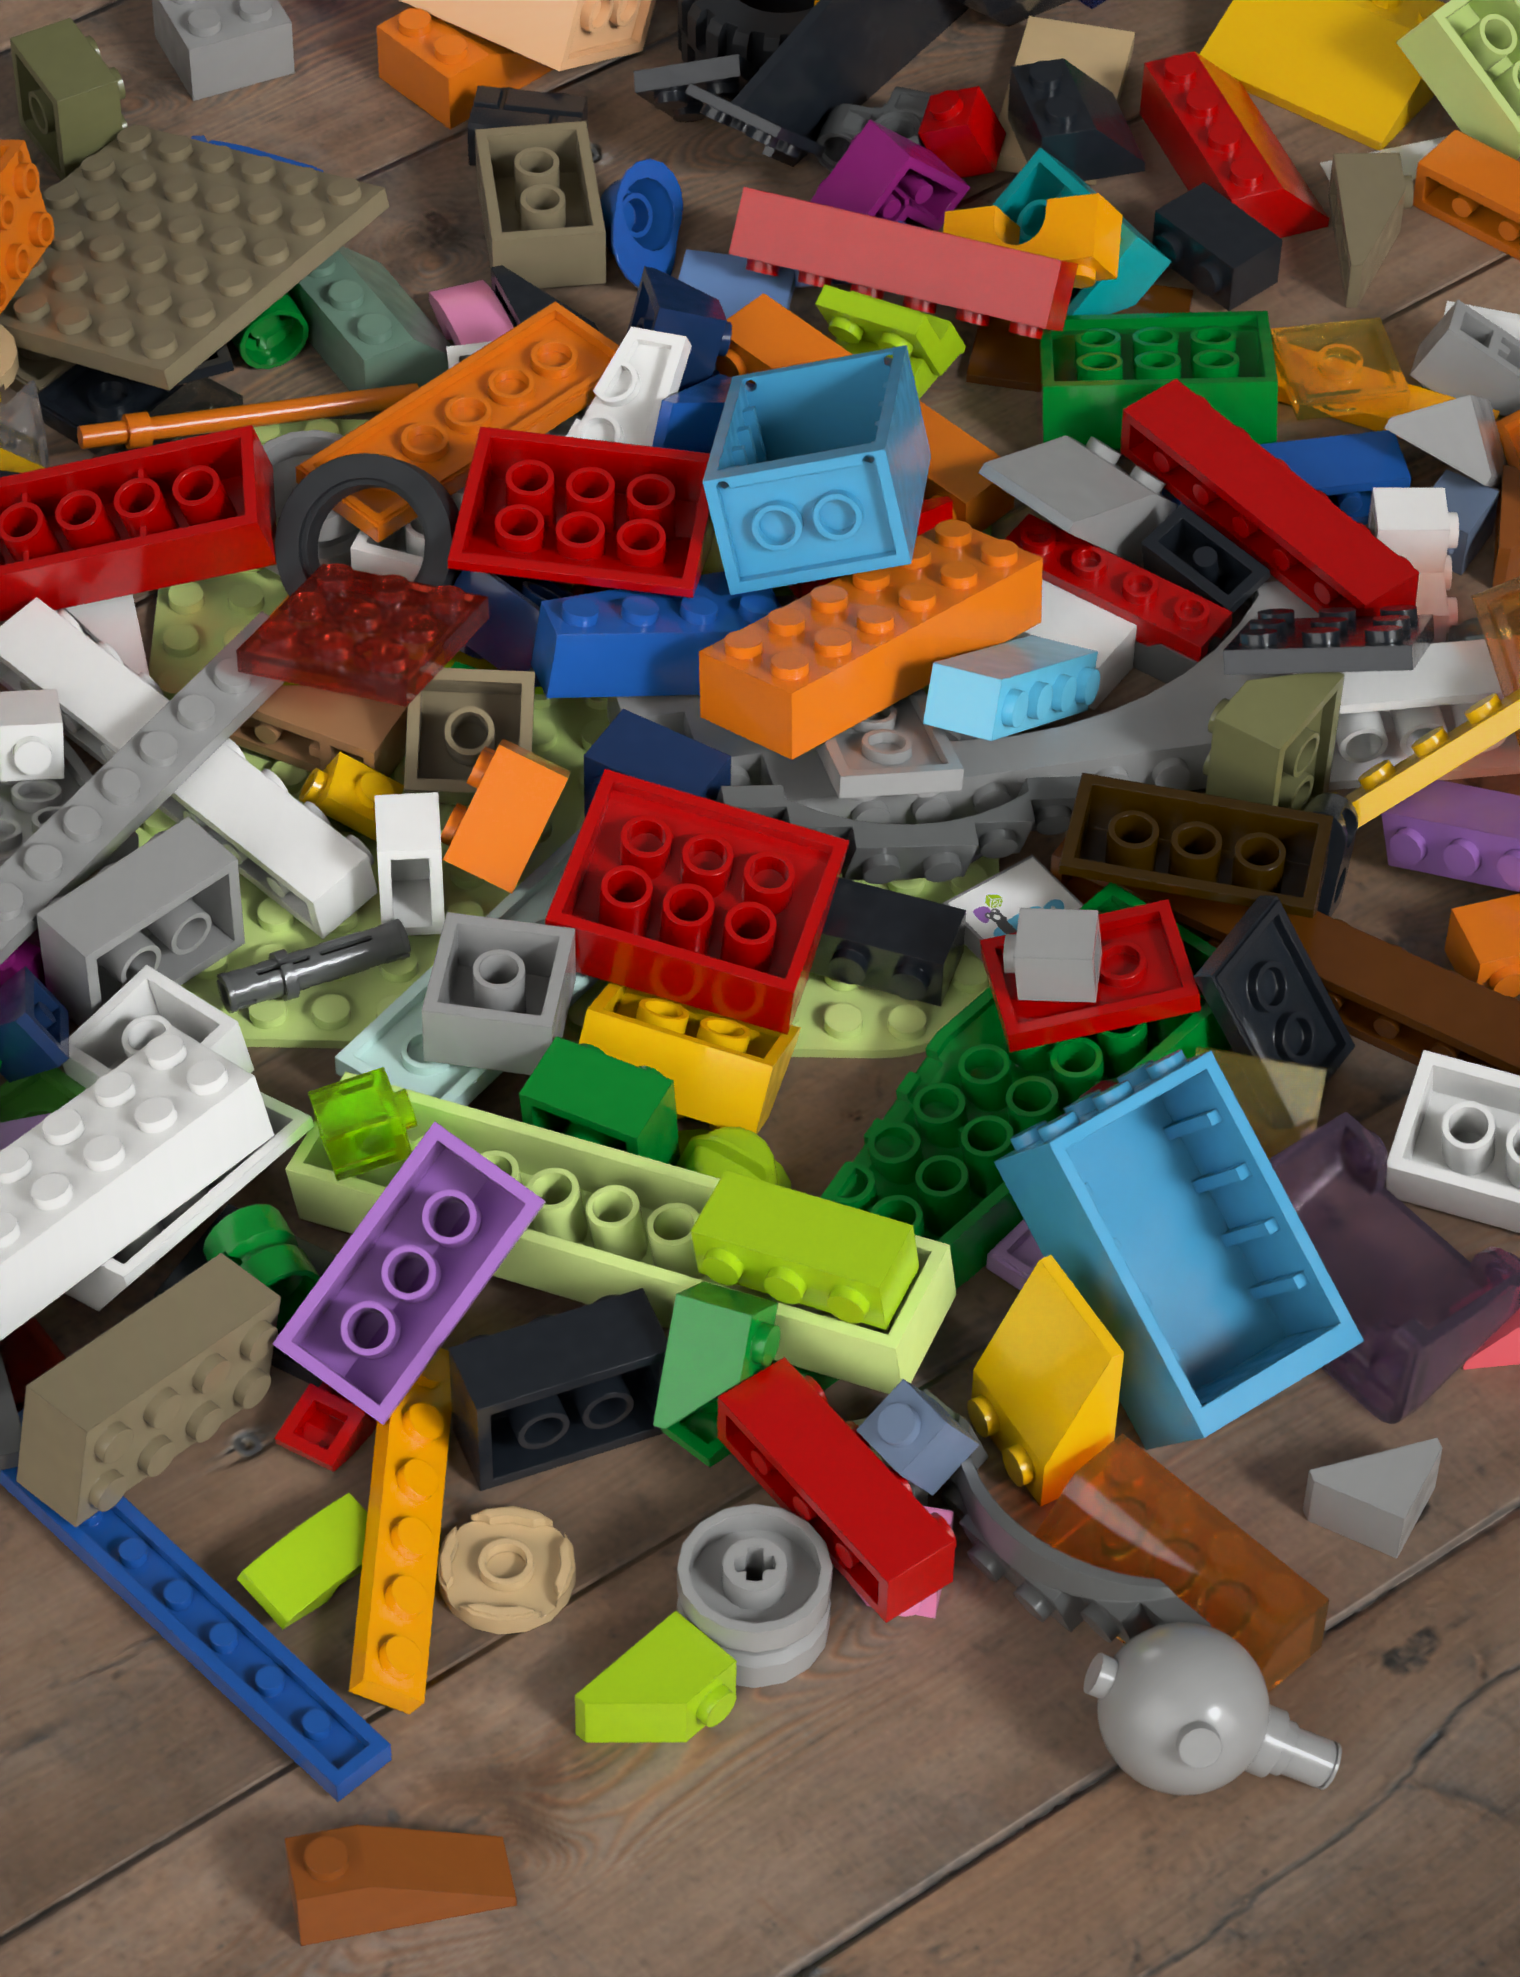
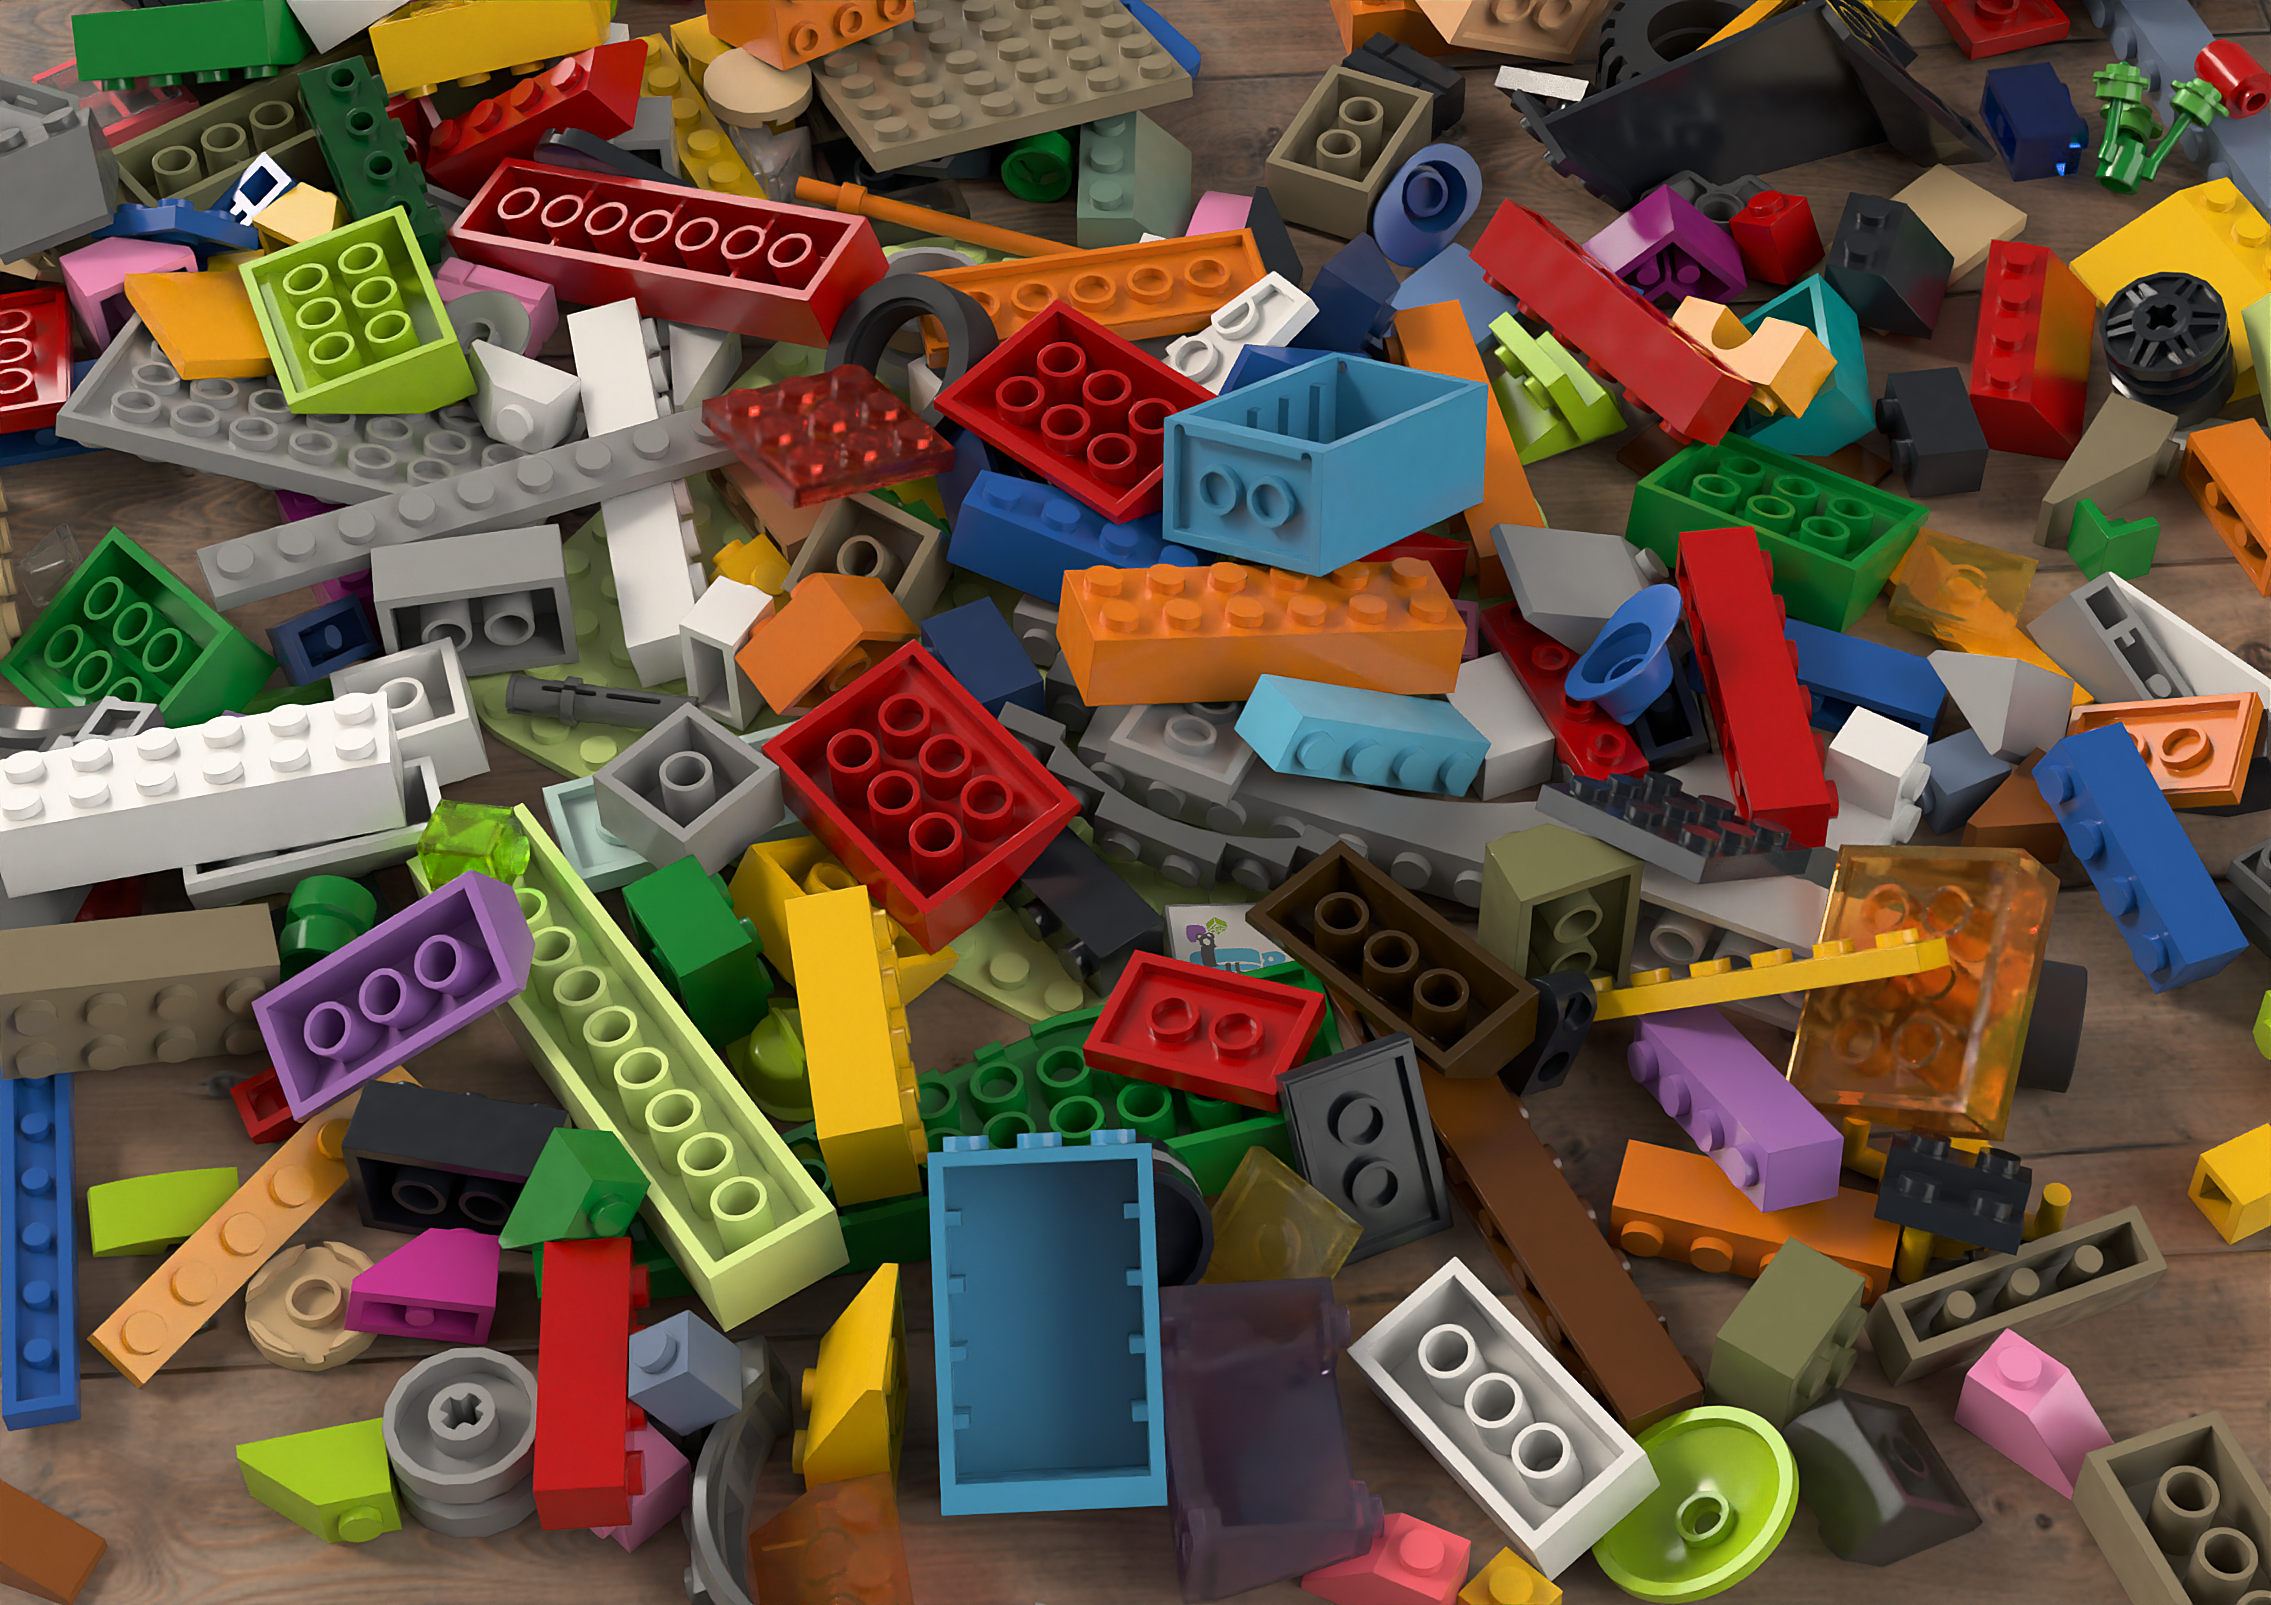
camera: 35 degrees right, 0 degrees up
lime brick [691,1170,919,1330] -> none
light grey brick [1003,908,1102,1003] -> none
none -> dark pink slope [344,1228,501,1345]
none -> yellow brick [784,885,929,1207]
none -> blue piece [1564,584,1683,725]
none -> green panel [2066,498,2161,582]
none -> black wheel [2099,272,2238,430]

